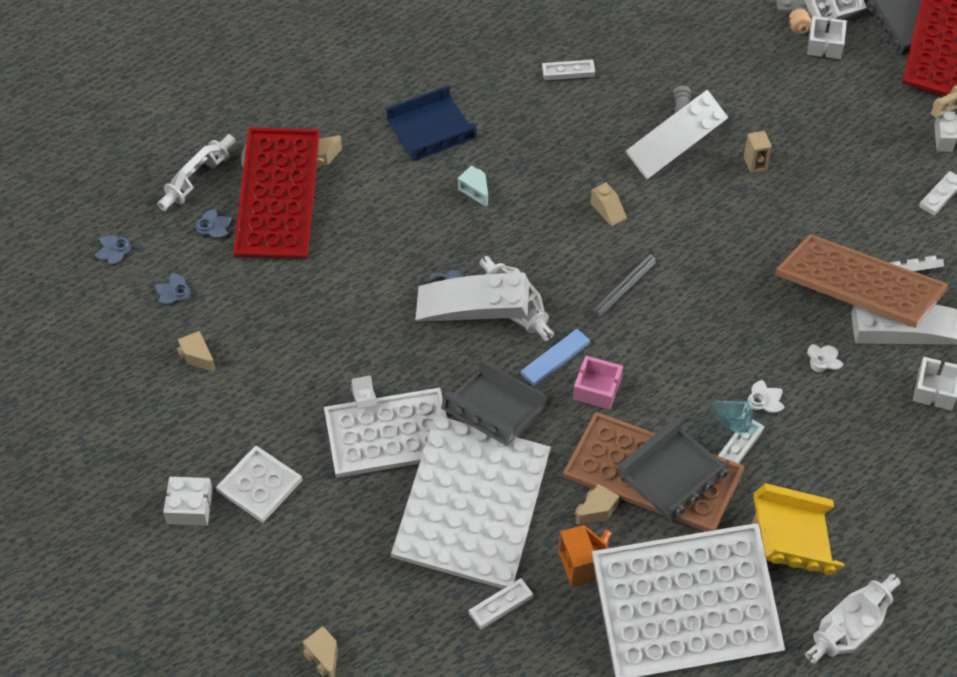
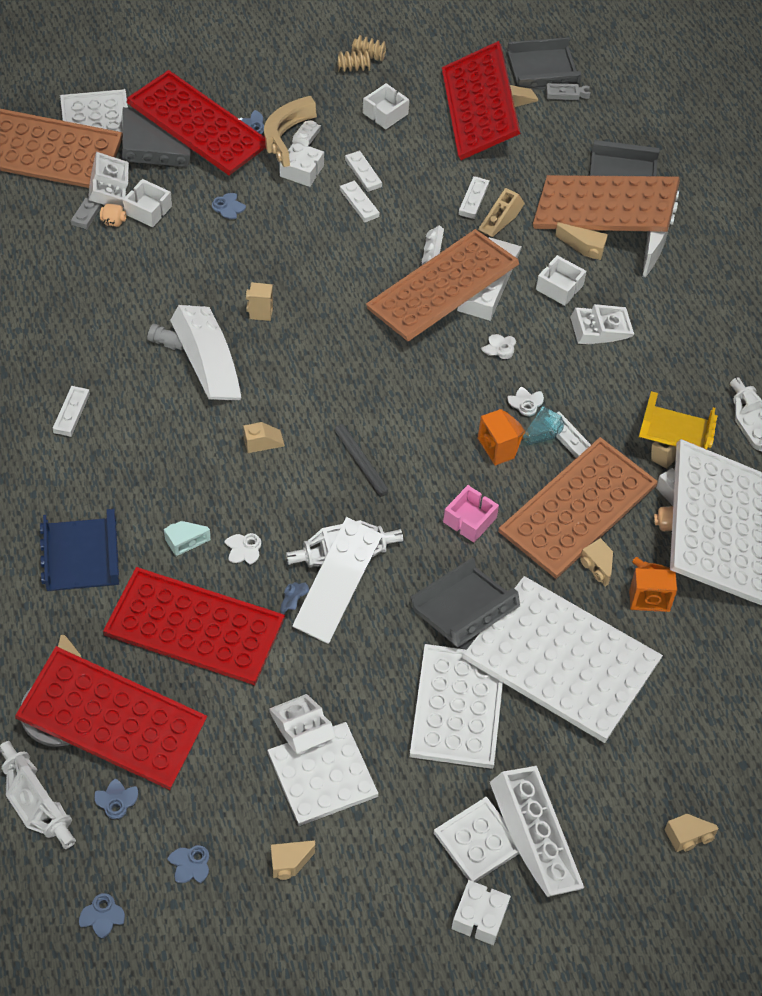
camera: 75 degrees left, 0 degrees up
white slope [351,376,377,409] -> none
white plate [469,578,533,630] -> none
light blue tile [521,329,590,386] -> none
dark grey panel [618,417,729,521] -> none
none -> red plate [103,567,285,685]
none -> sand blue plate [212,193,246,219]
none -> white plate [225,533,261,565]
none -> white plate [268,722,378,826]
none -> white slope [269,694,335,753]
none -> orange piece [478,409,529,465]
none -> white slope [490,766,584,897]
none -> white slope [570,304,634,344]

